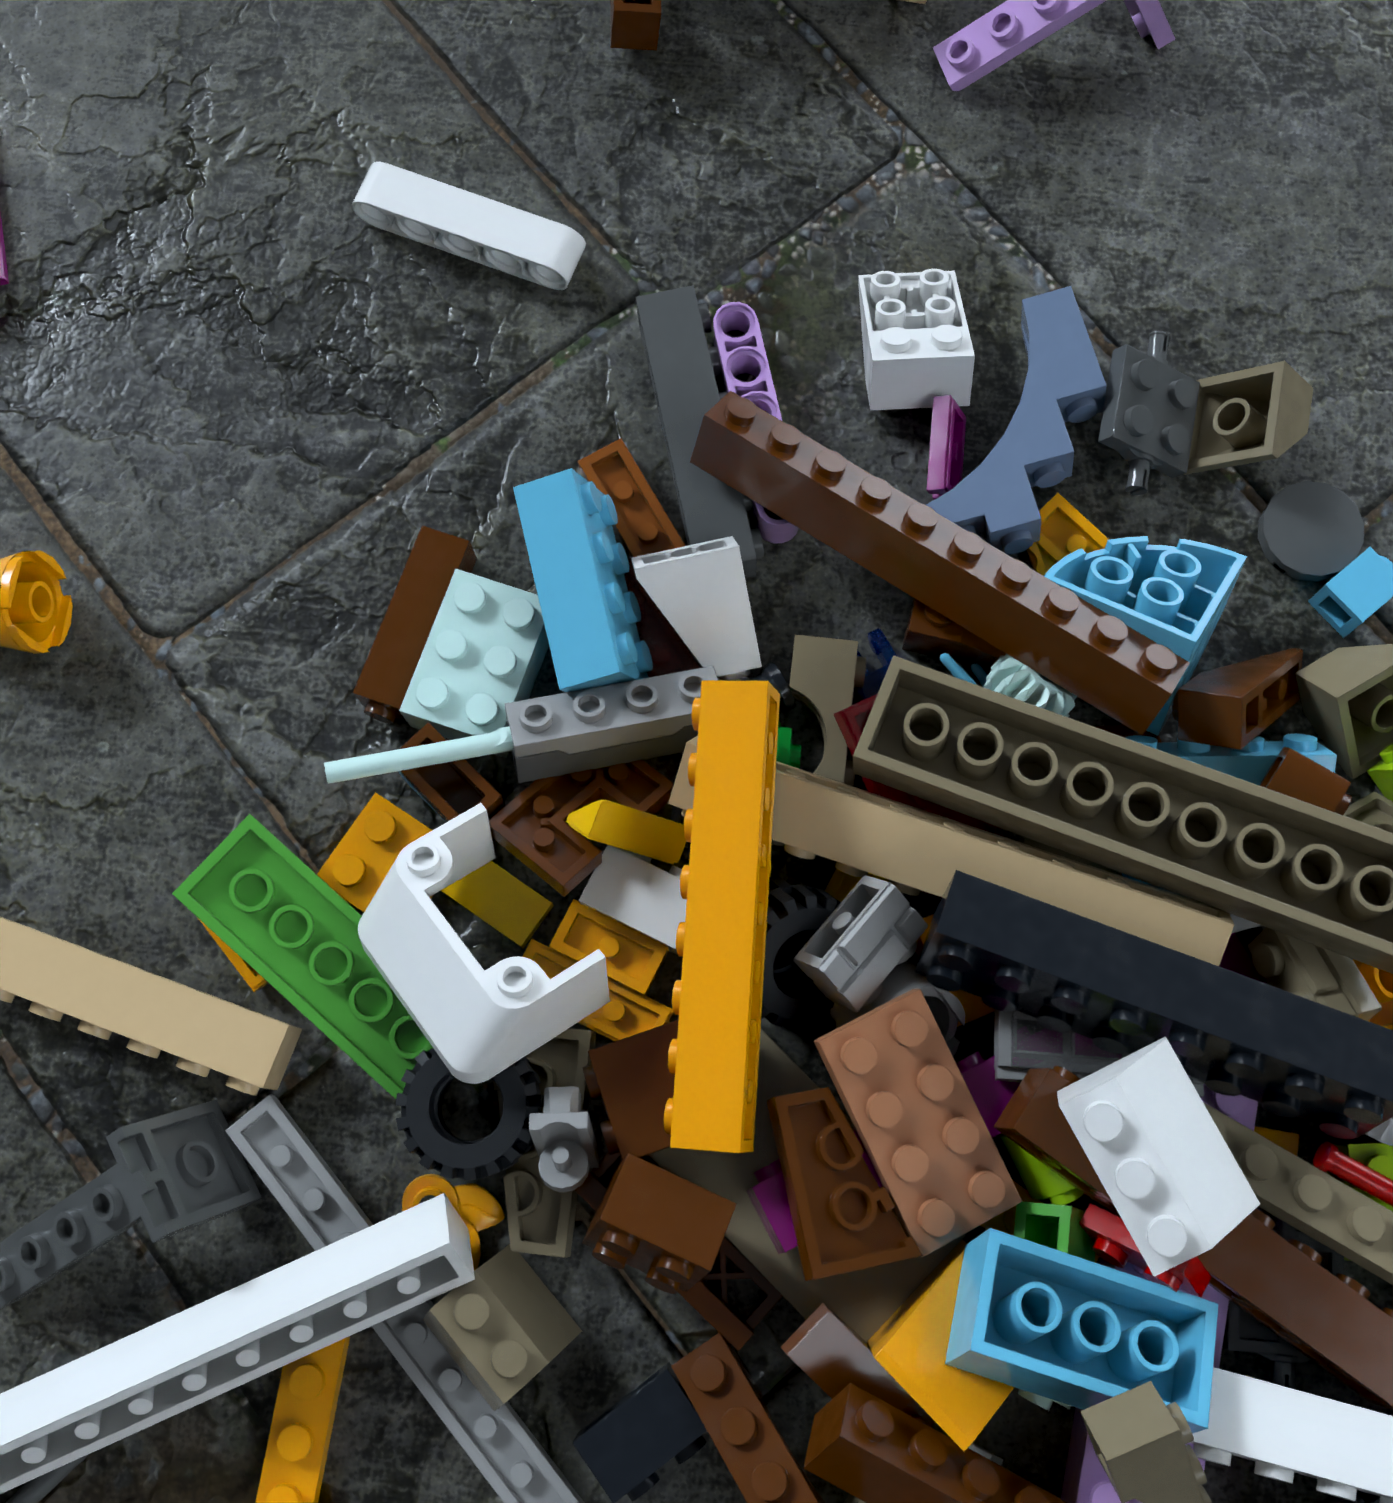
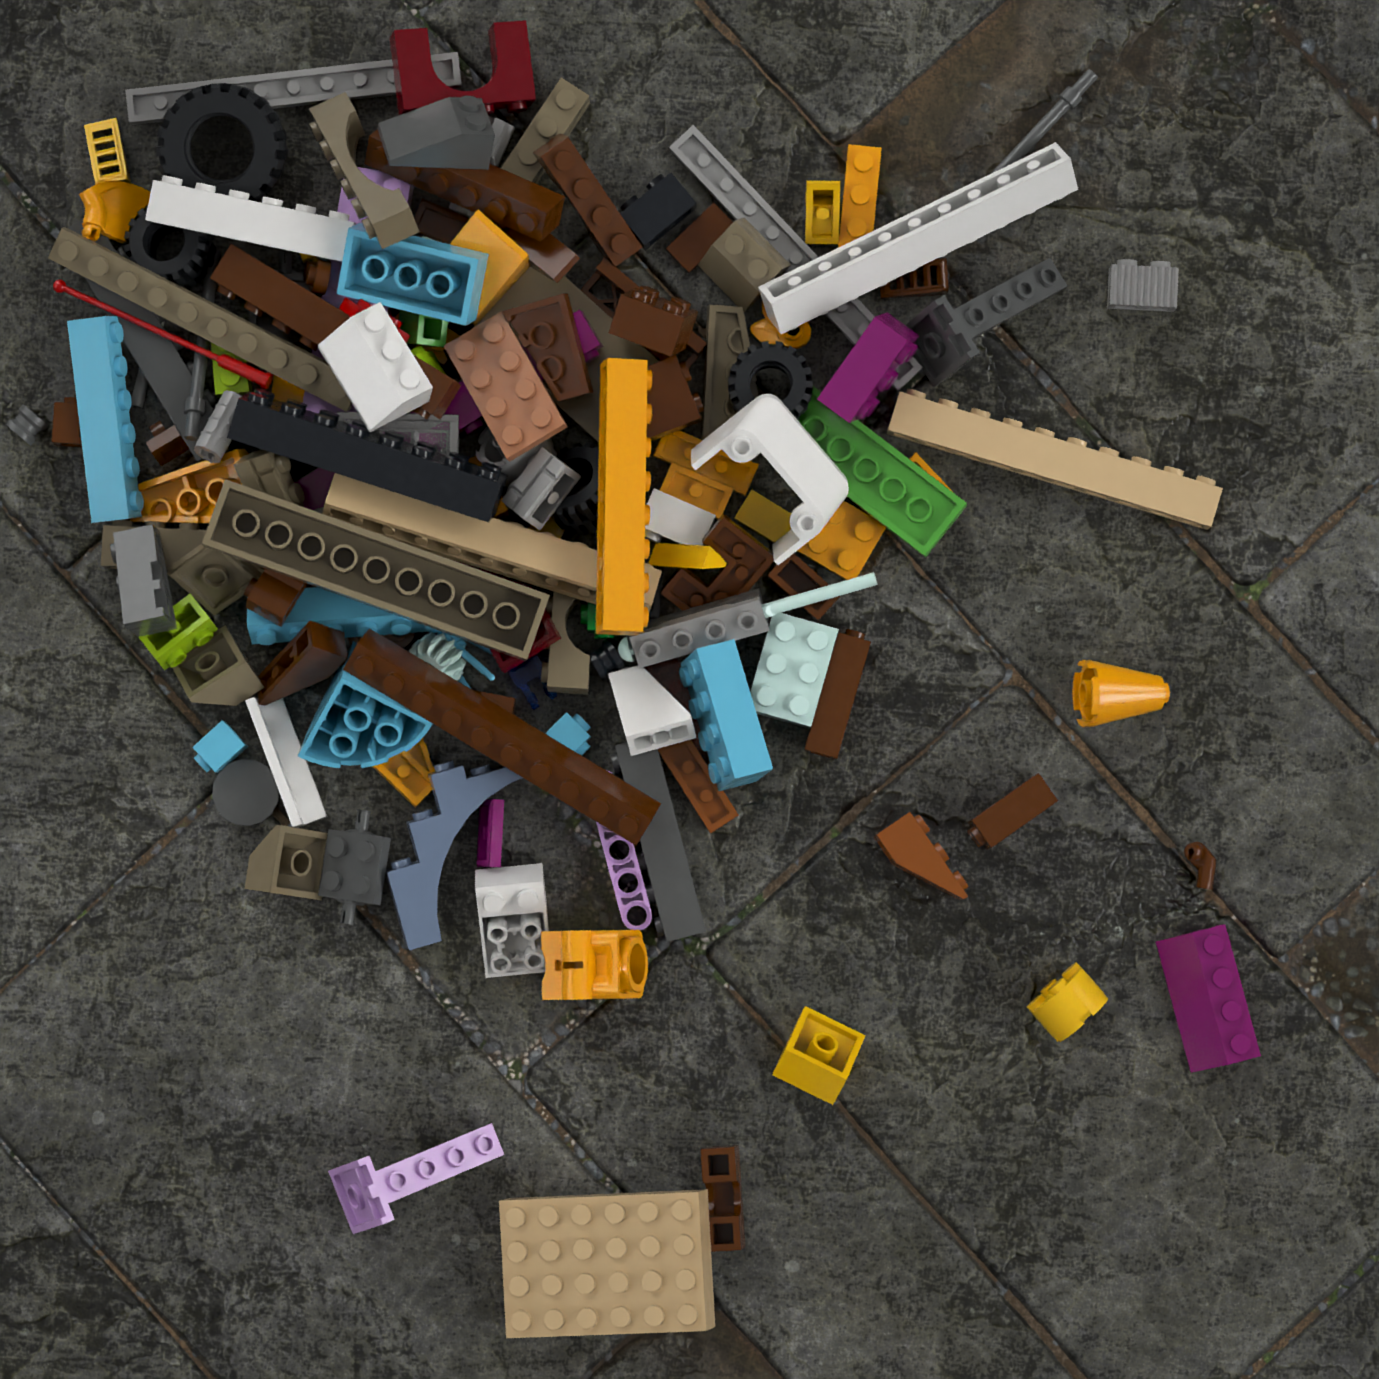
camera: 170 degrees right, 10 degrees up
white beam [352,162,586,290] -> none
light grey hips [529,1086,599,1192] -> none
none -> white fence [245,697,328,828]
none -> reddish brown plate [303,256,331,295]
none -> reddish brown tile [414,198,470,244]
none -> light orange piece [541,930,648,1000]
none -> medium azure brick [545,712,591,756]
none -> reddish brown tile [666,202,733,274]
none -> yellow slope [772,1006,866,1105]
none -> yellow slope [805,181,840,244]
none -> magenta brick [817,312,919,423]
none -> dark orange slope [873,812,969,900]
none -> reddish brown slope [880,258,949,299]
none -> reddish brown brick [967,773,1058,850]
none -> yellow brick [1027,962,1108,1042]

